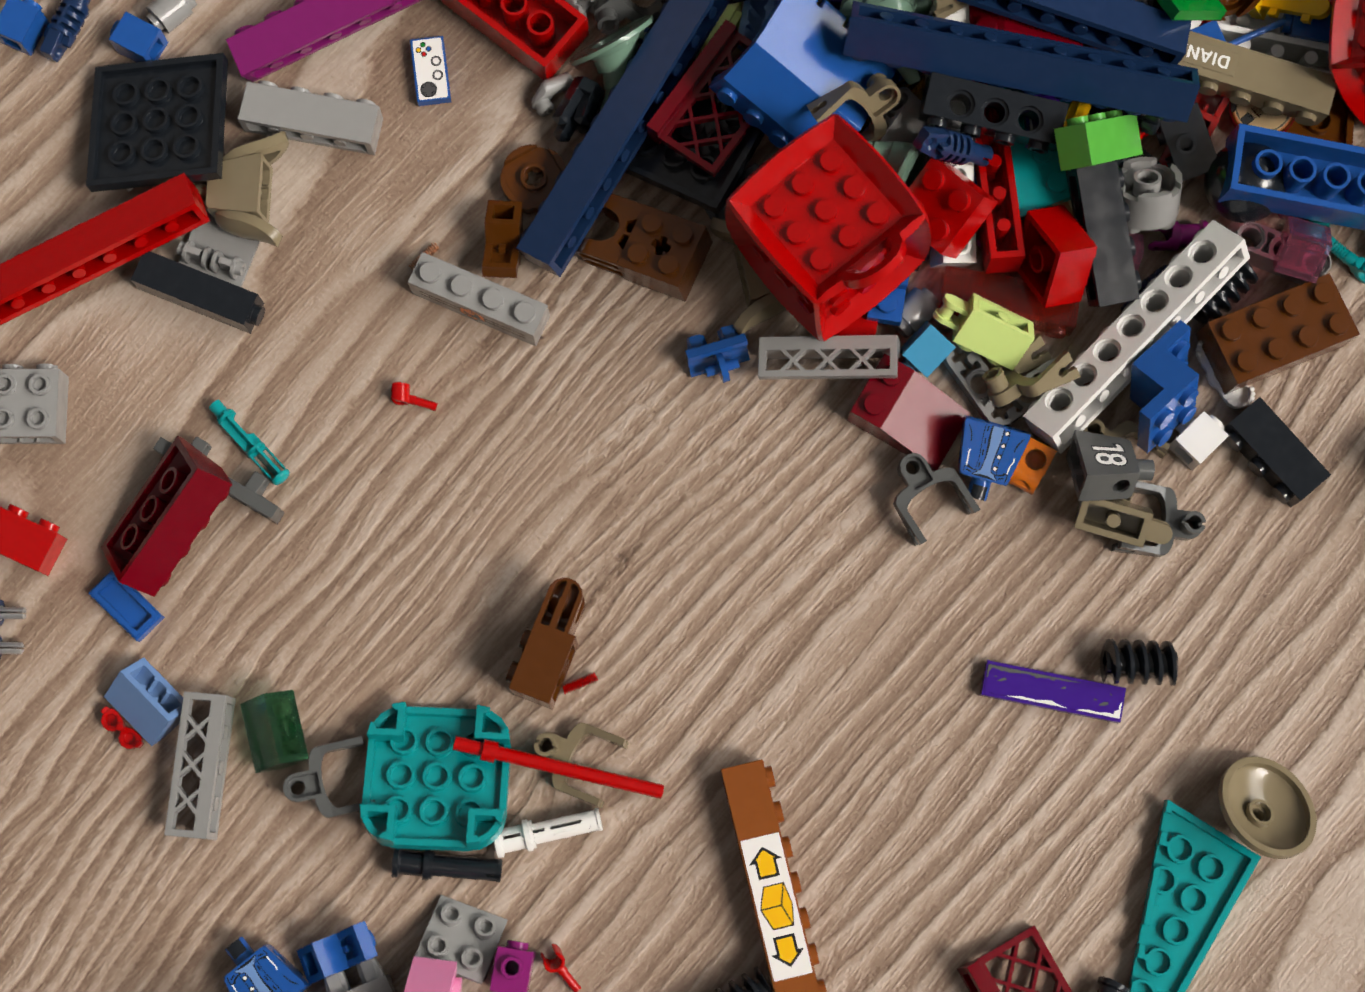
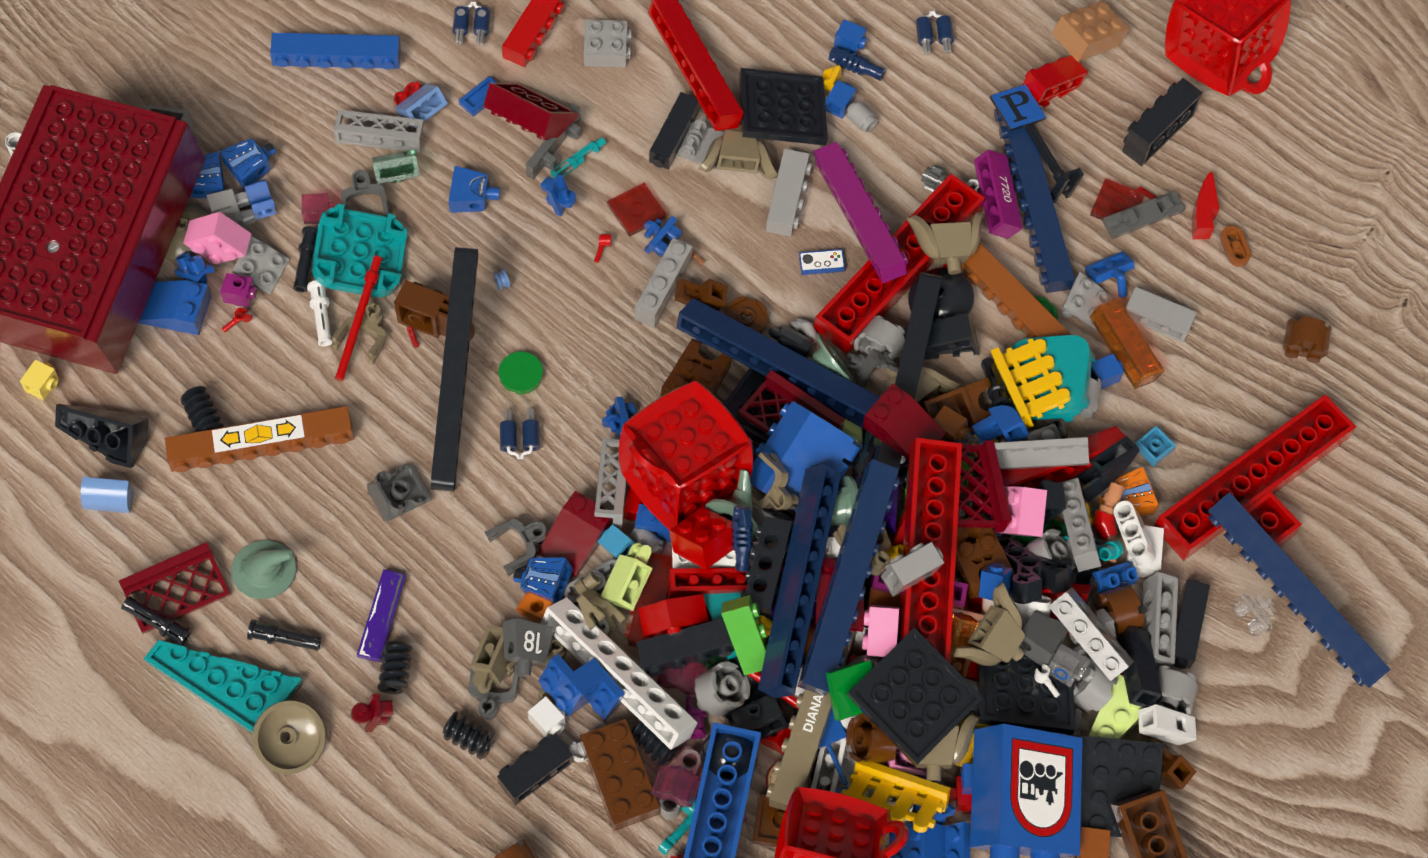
camera: 90 degrees right, 15 degrees down
none -> sand green piece [231,540,297,600]
none -> black pin [247,619,322,651]
none -> blue brick [270,33,401,70]
none -> clear pink brick [302,193,334,224]
none -> dark red hips [351,694,393,732]
none -> dark grey slope [367,464,431,521]
none -> black beam [431,247,478,492]
none -> black piece [443,711,497,760]
none -> blue torso [448,166,500,213]
none -> medium blue bush [493,269,510,291]
none -> green tile [498,351,543,395]
none -> dark blue piece [499,408,540,459]
none -> blue hips [540,174,577,217]
none -> clear red tile [607,183,666,237]
none -> blue hips [644,216,682,257]
none -> yellow slope [821,65,842,91]

